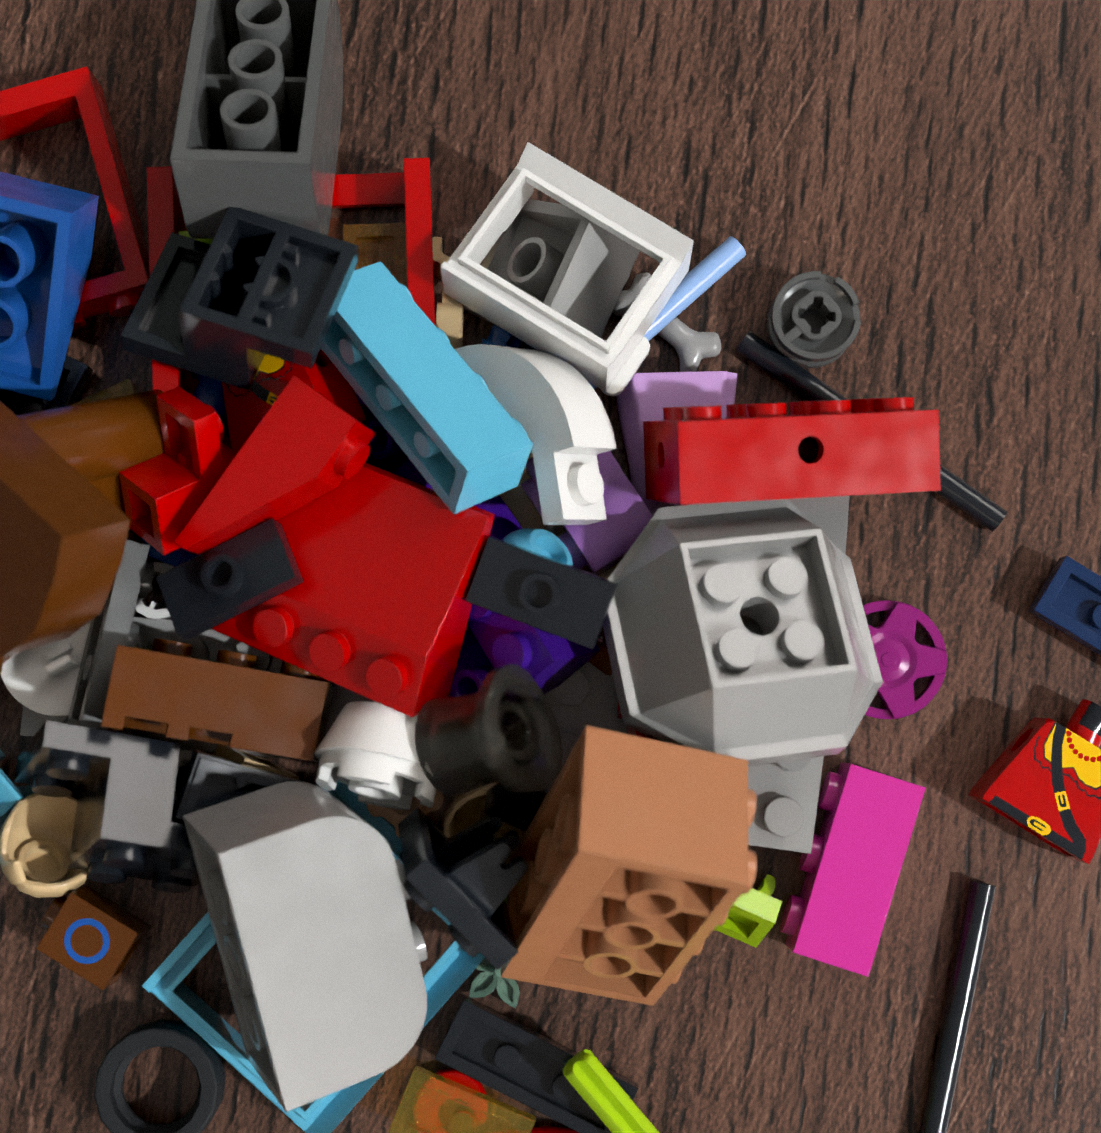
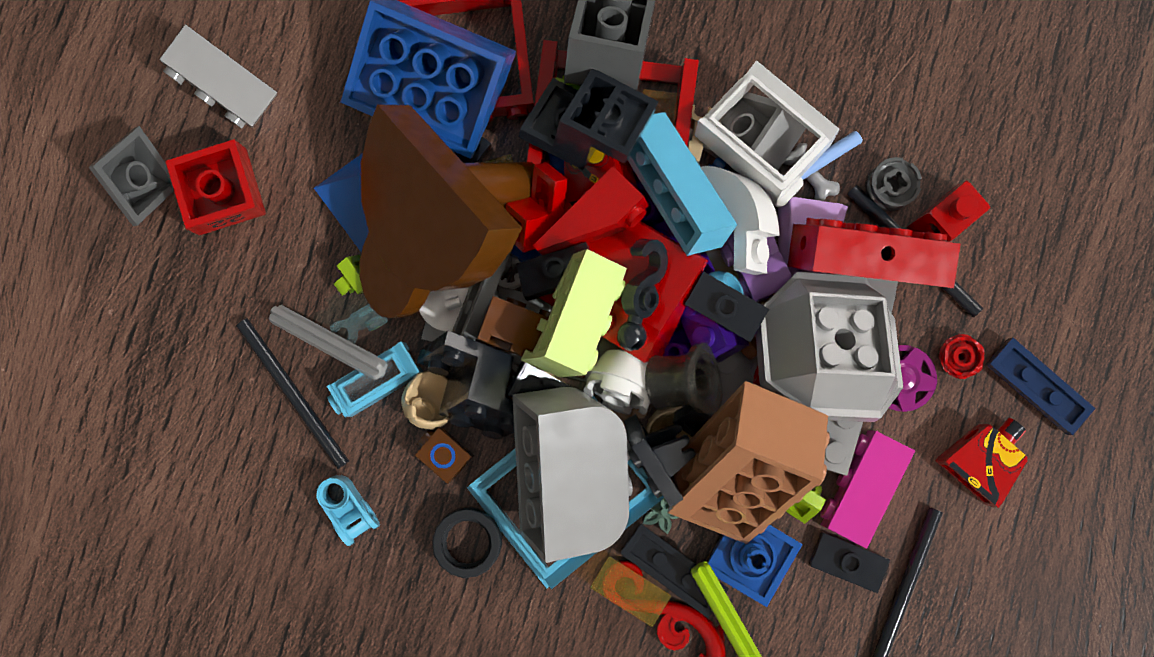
camera: 15 degrees right, 0 degrees up
none -> yellowish green wedge [521,249,627,377]
none -> black piece [617,239,668,351]
none -> blue plate [706,525,803,607]
none -> black plate [808,532,890,593]
none -> red torso [907,180,991,242]
none -> red plate [939,334,984,379]

